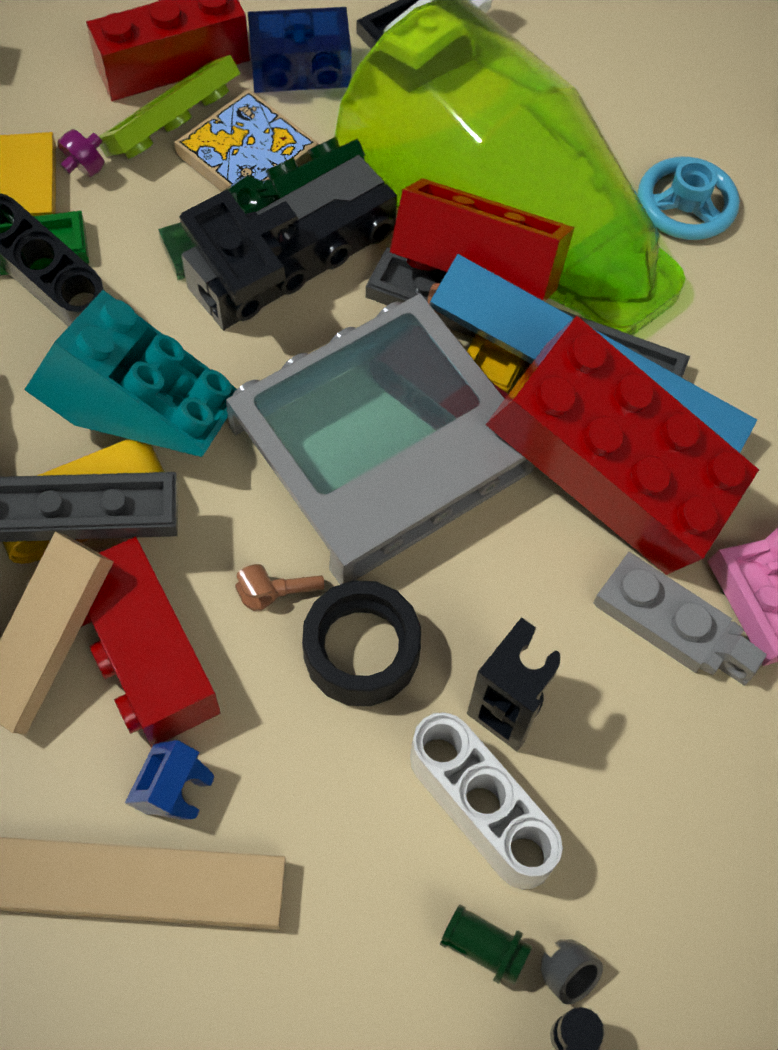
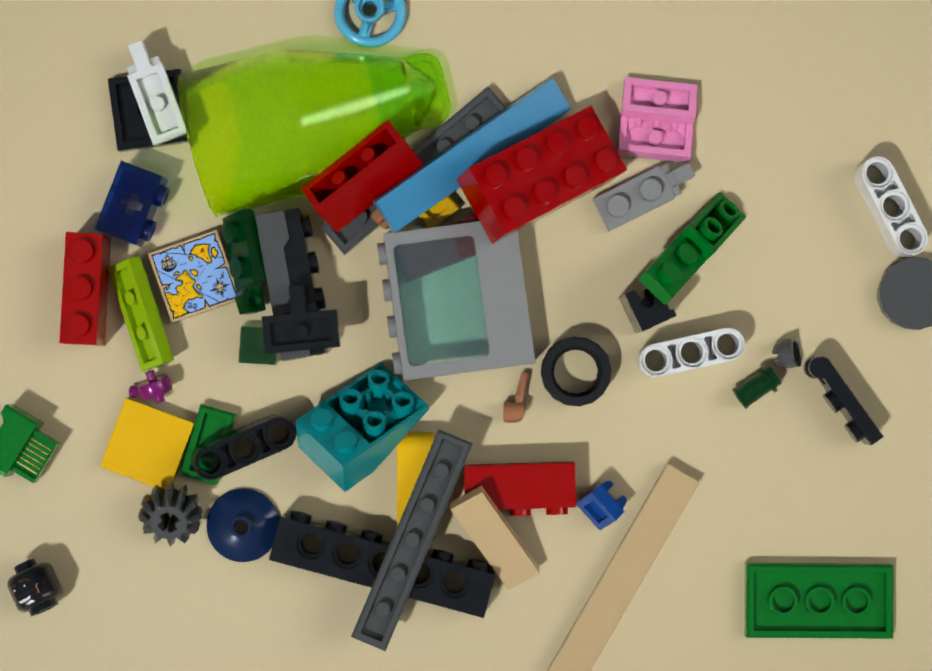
camera: 65 degrees left, 25 degrees up
none -> green slope [638,192,746,305]

